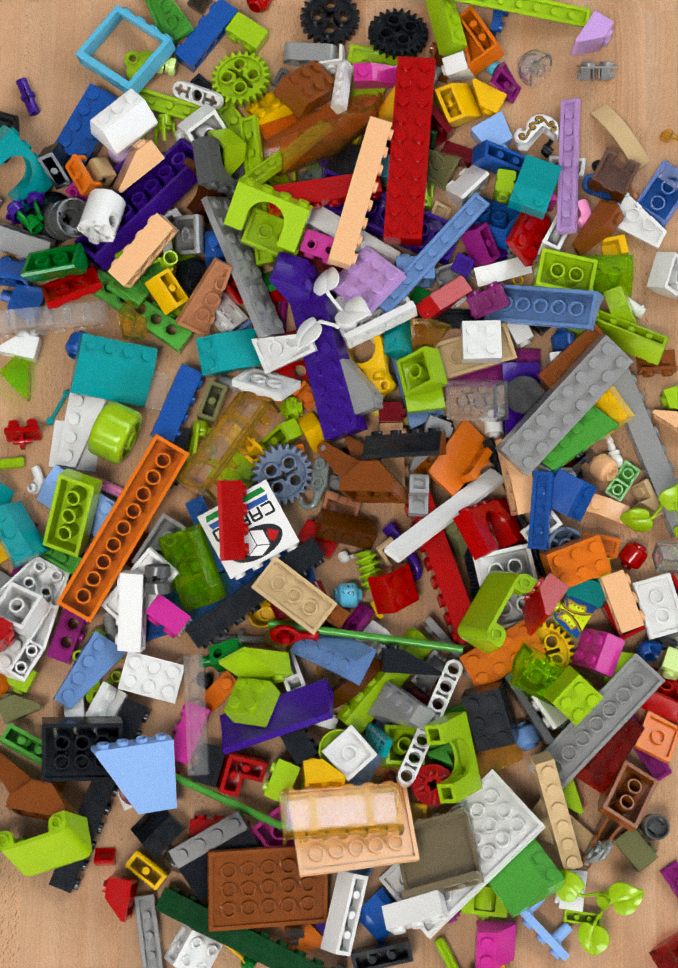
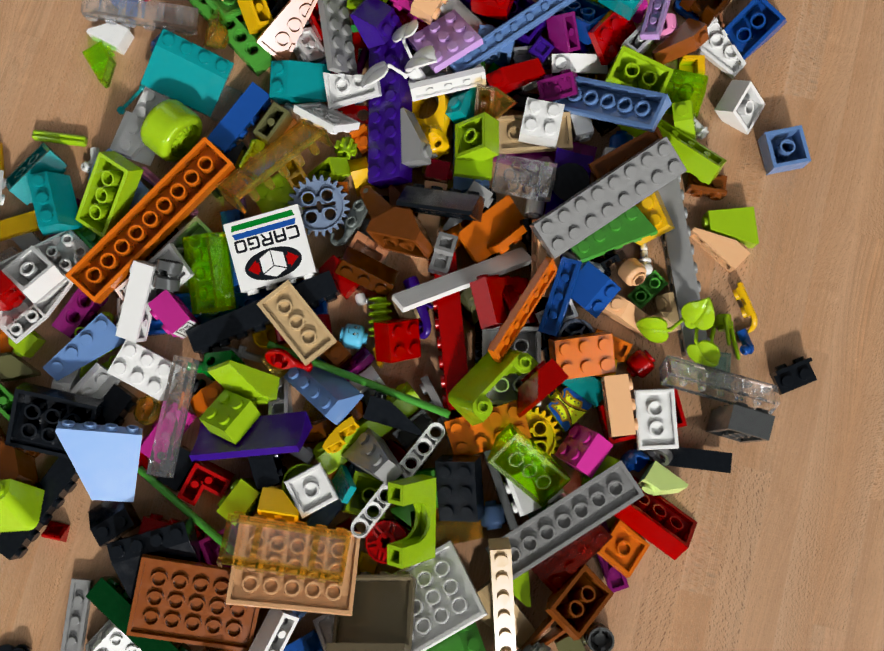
camera: 20 degrees right, 0 degrees up
red hips [4,419,42,450] -> none
red slope [102,874,139,922] -> none
yellow brick [125,850,169,890] -> none
red slope [217,480,249,561] -> none
lime brick [543,665,604,726] -> none
none -> clear yellow hair [133,394,162,425]
none -> yellow slope [322,416,360,454]
none -> orange plate [487,256,558,363]

